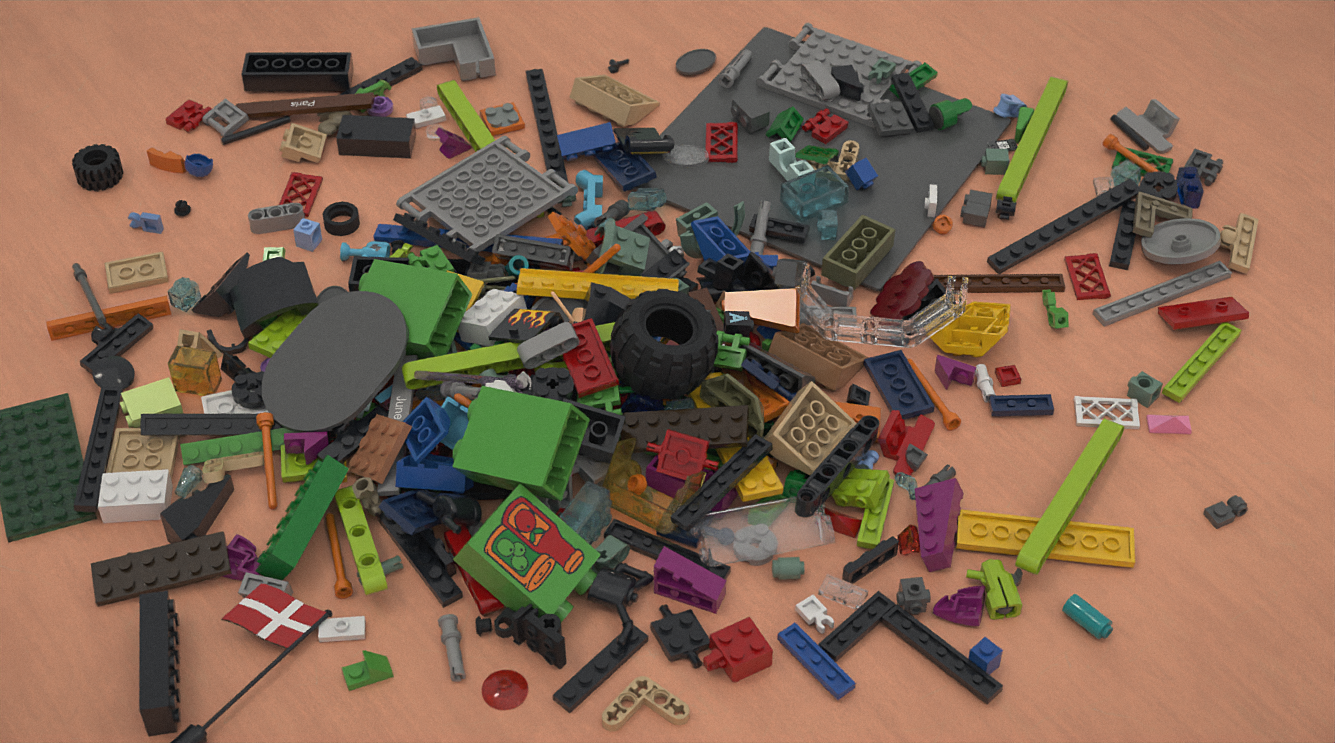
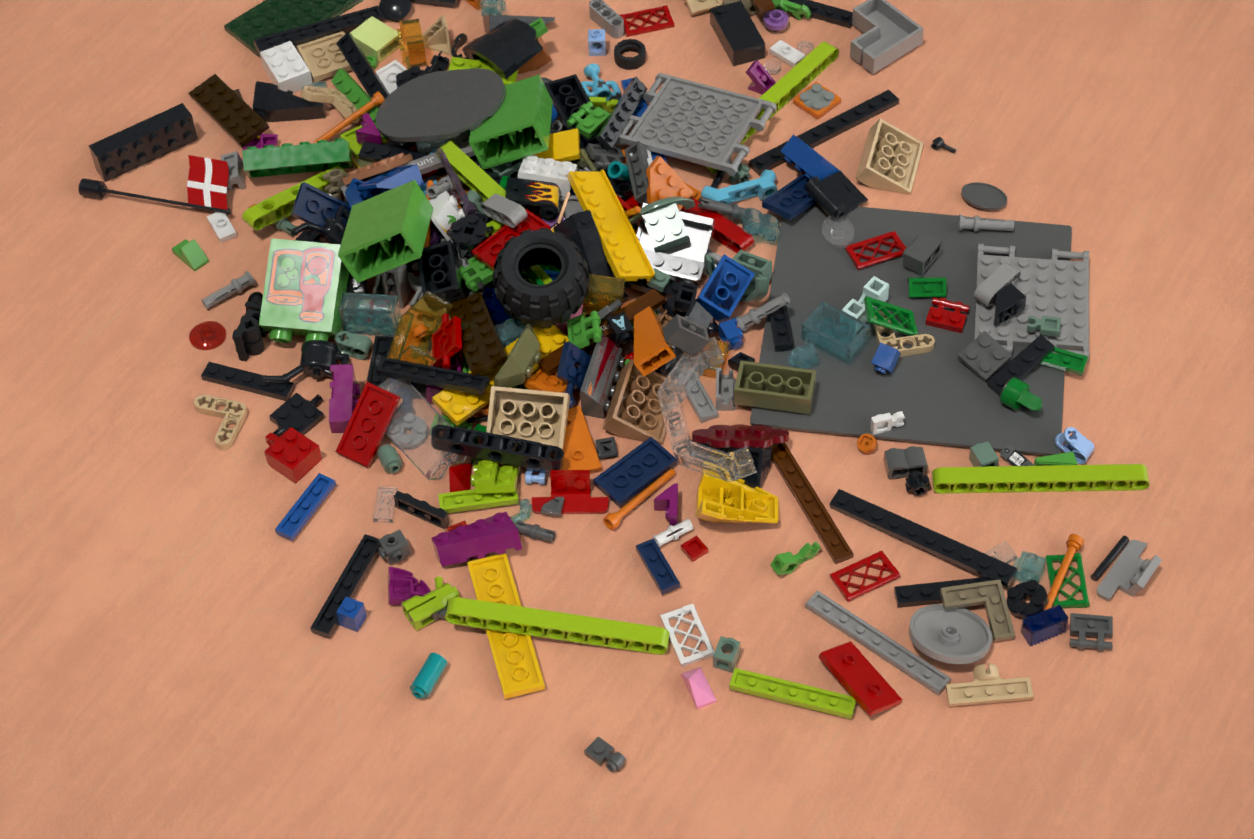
camera: 70 degrees right, 5 degrees up
white plate [795,595,834,634] -> none
black plate [819,591,896,662] -> none
none -> red plate [335,382,401,468]

